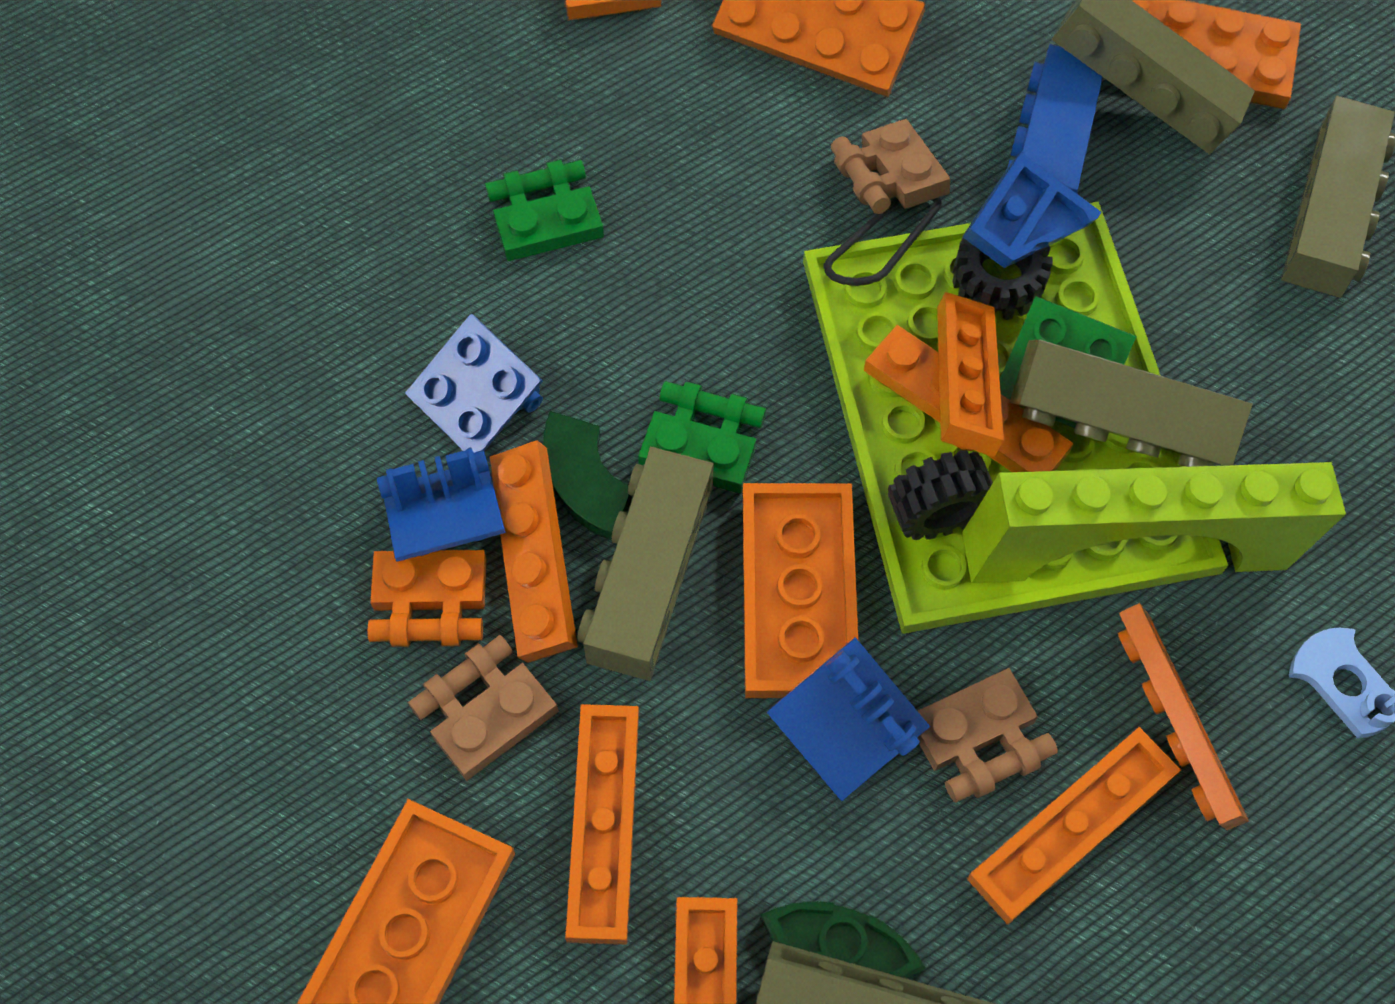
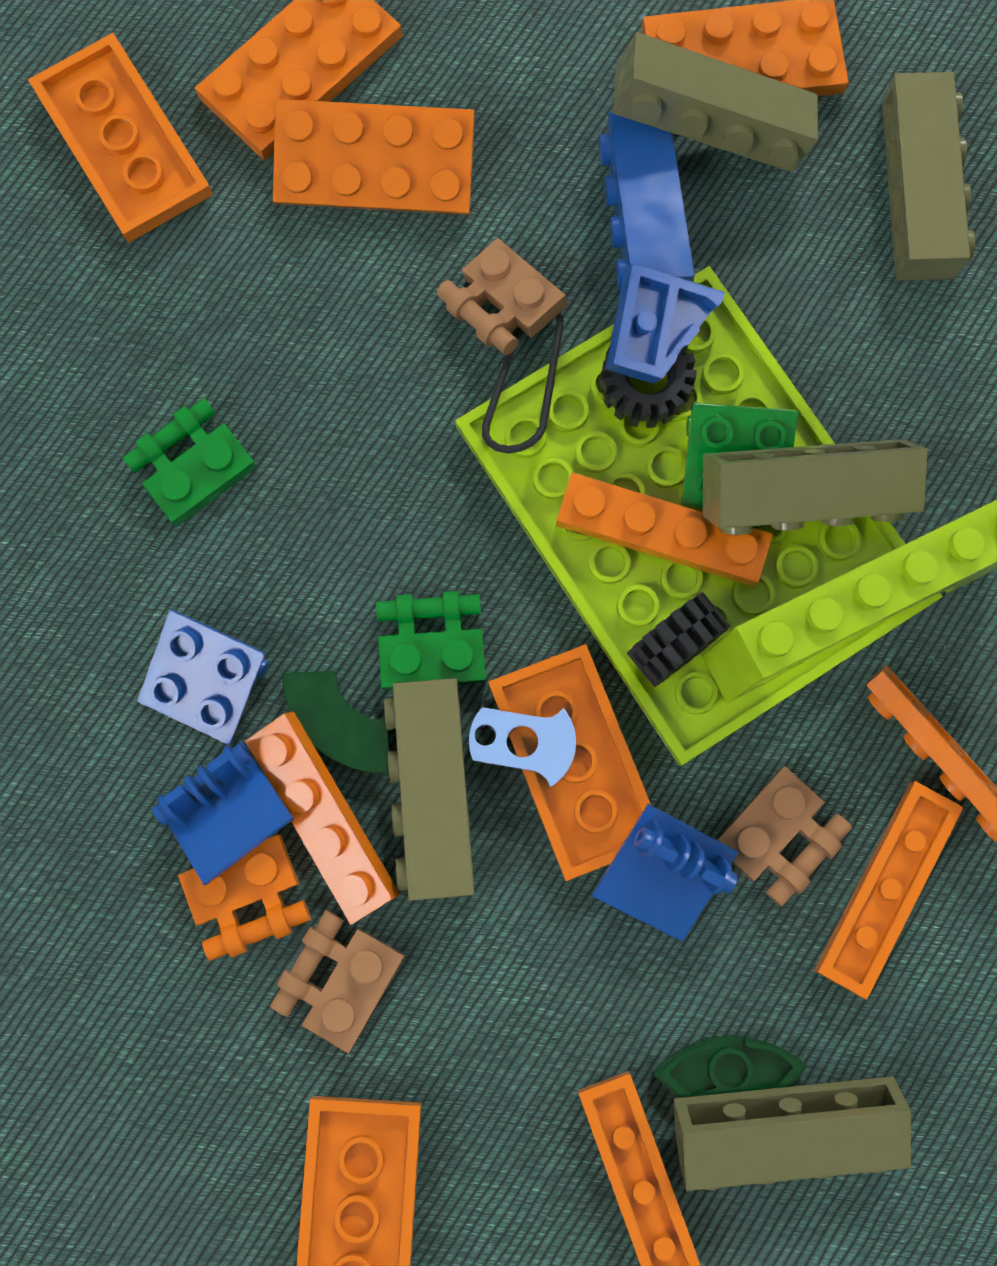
camera: 20 degrees left, 15 degrees up
orange plate [565,704,639,945] -> none
orange plate [937,292,1004,457] -> none
none -> light blue piece [469,707,576,787]

